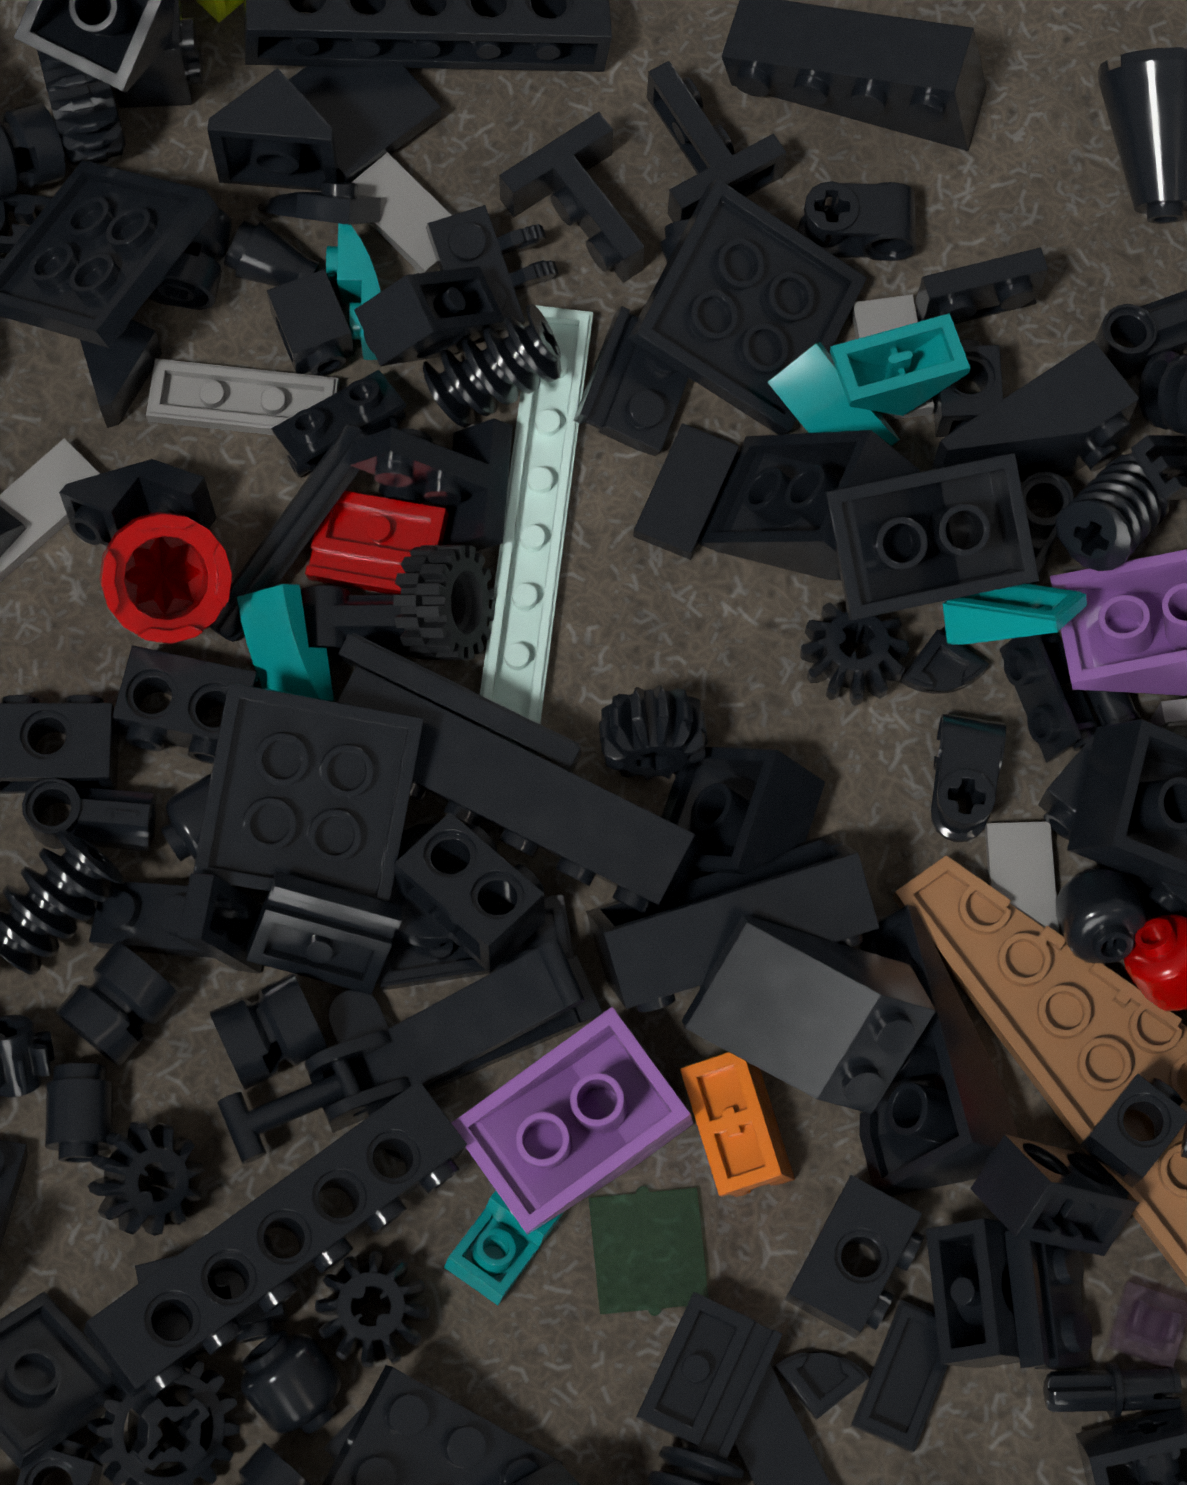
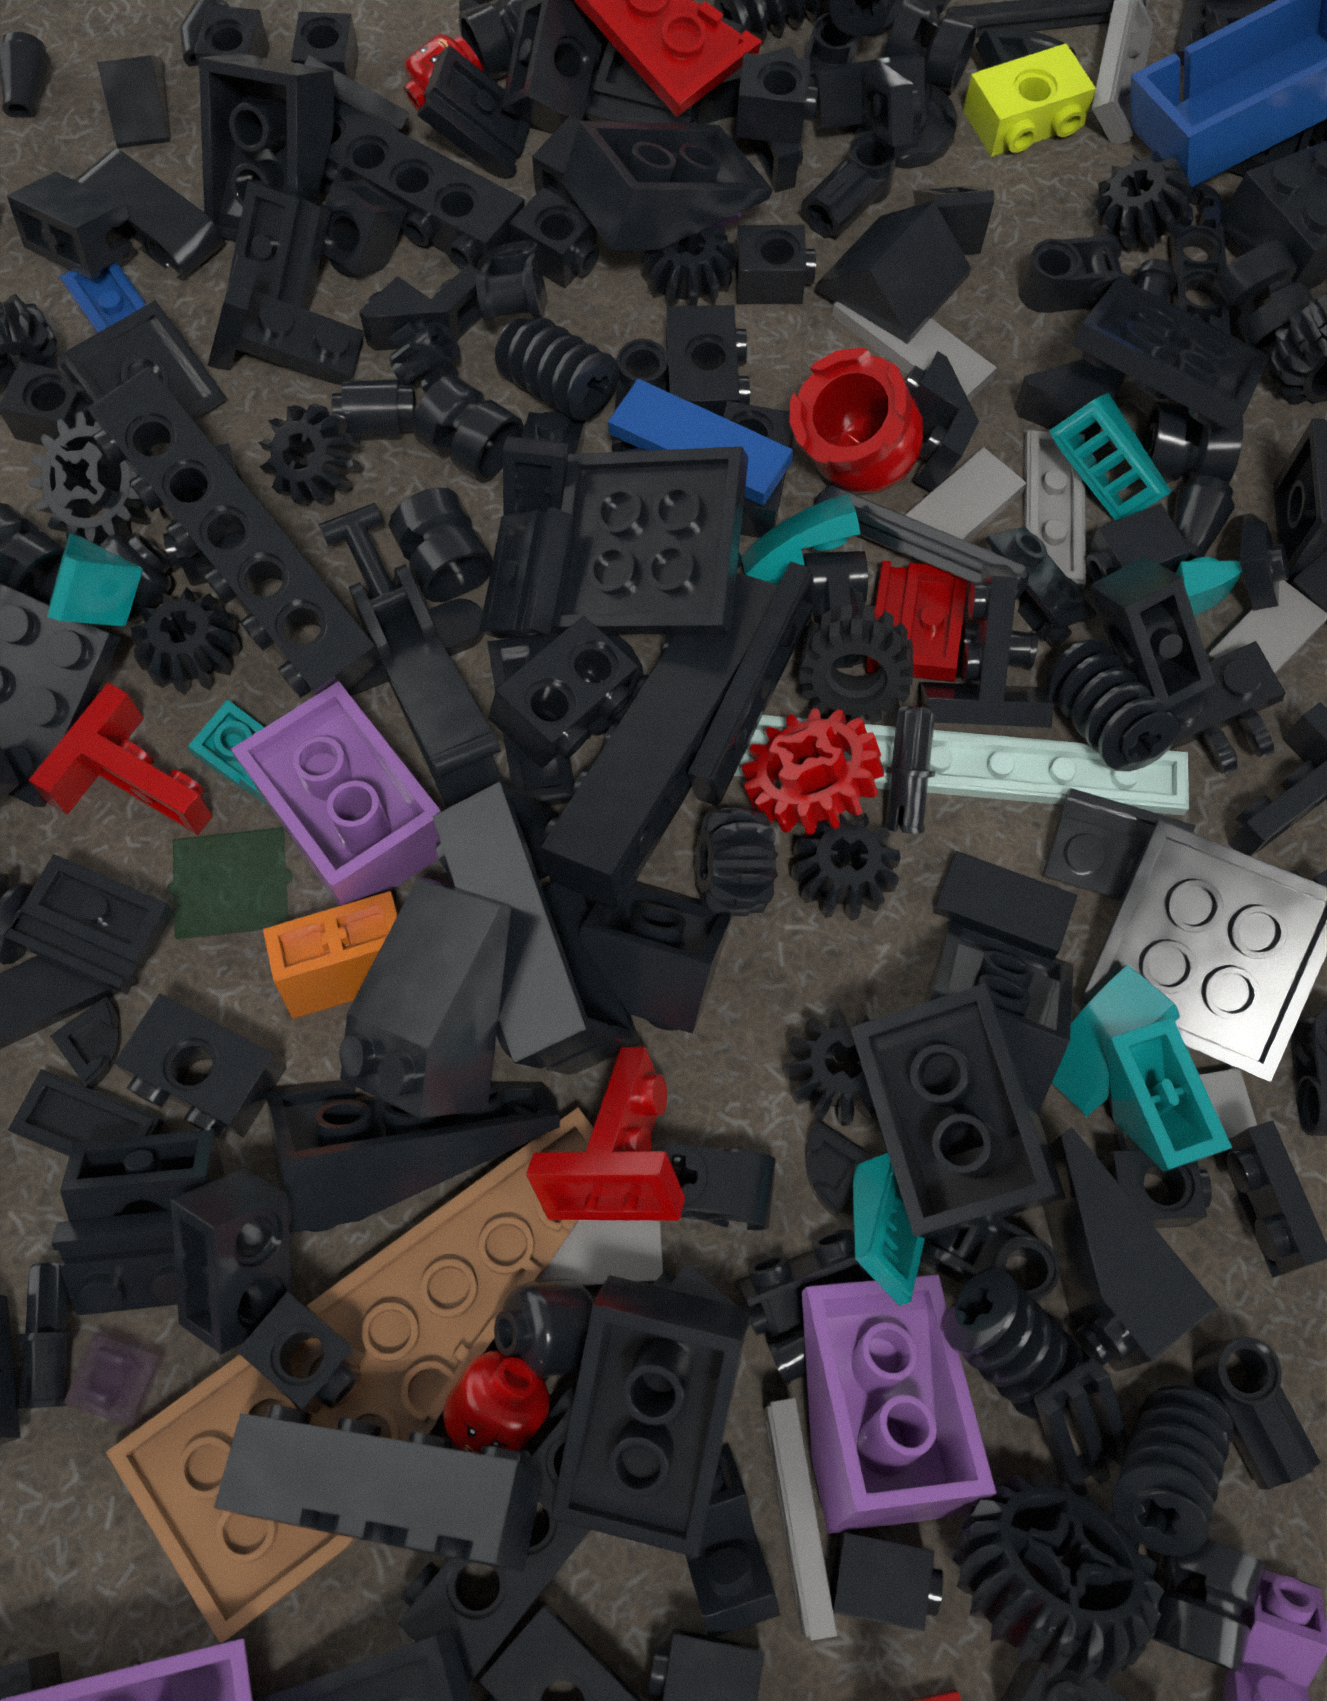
camera: 90 degrees right, 5 degrees down
none -> red bracket [29,682,213,836]
none -> teal slope [47,534,143,626]
none -> red bracket [526,1047,685,1221]
none -> blue tile [608,379,793,506]
none -> red gear [742,708,884,835]
none -> black gear [791,812,901,921]
none -> black axle [884,706,936,834]
none -> light grey tile [906,447,1027,541]
none -> teal slope [1049,393,1172,521]

